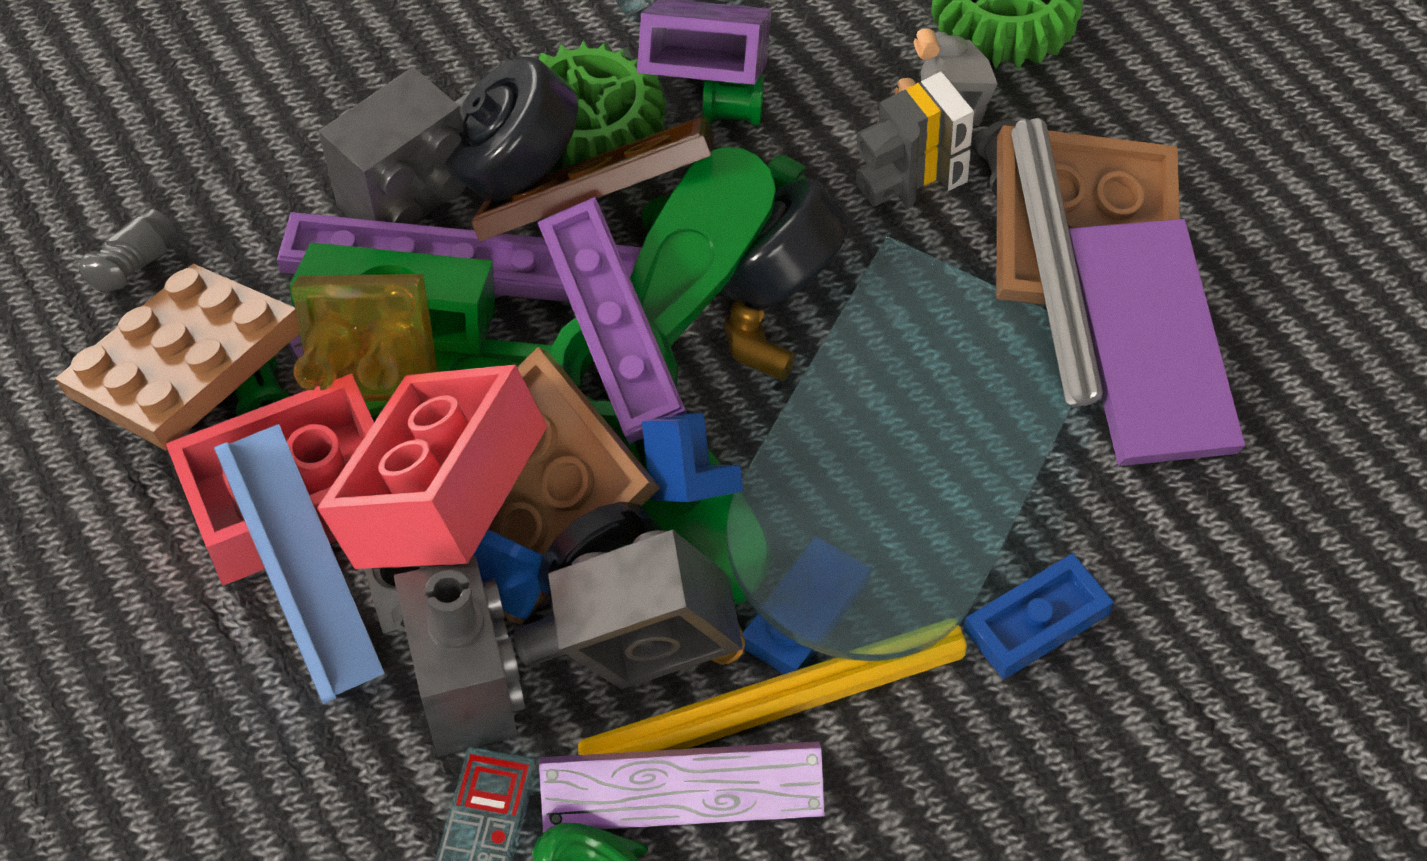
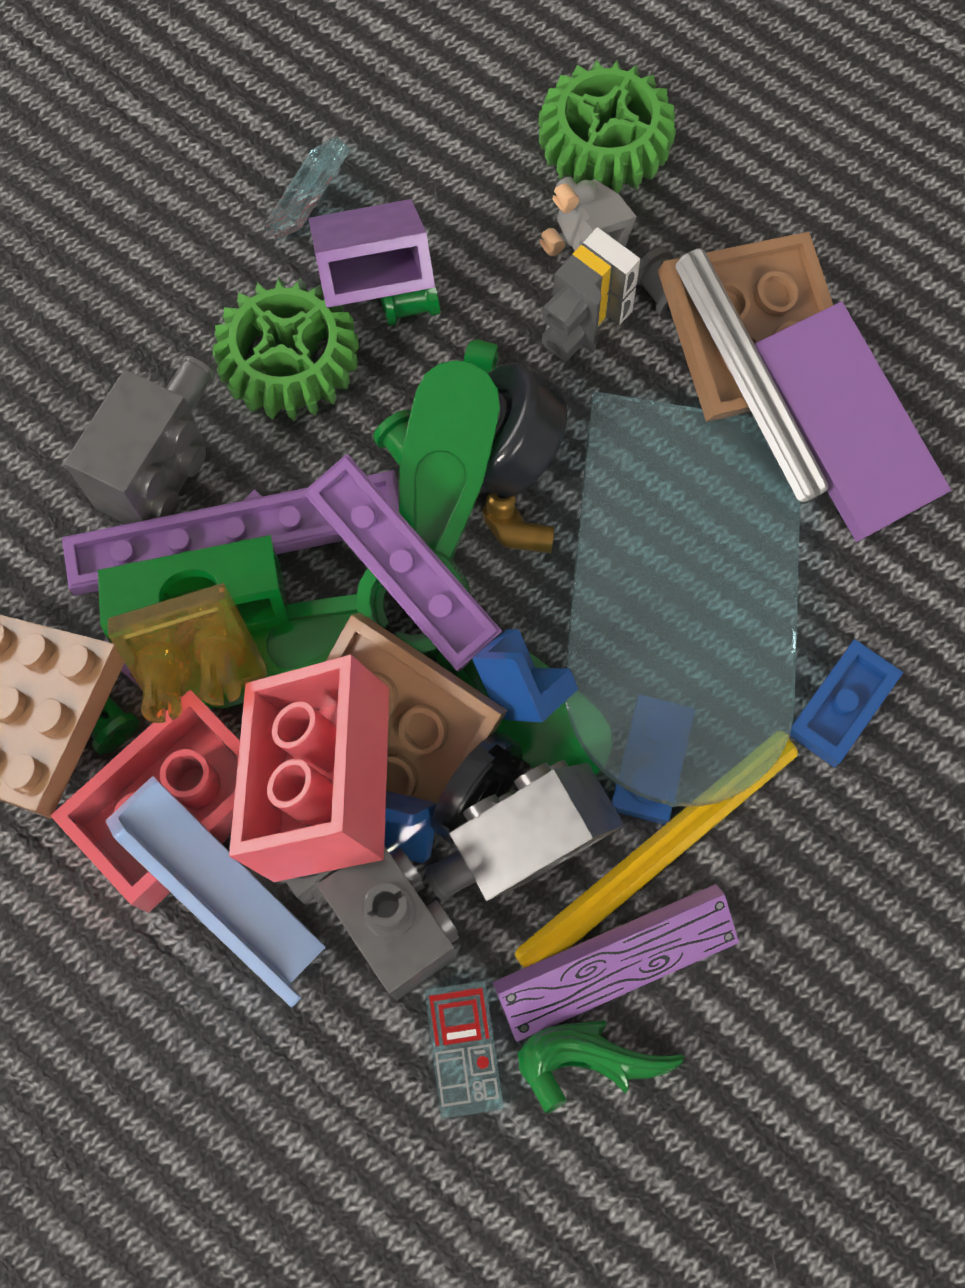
camera: 20 degrees left, 15 degrees up
black wheel [445,57,579,202] -> none
reddish brown tile [471,116,714,242] -> none

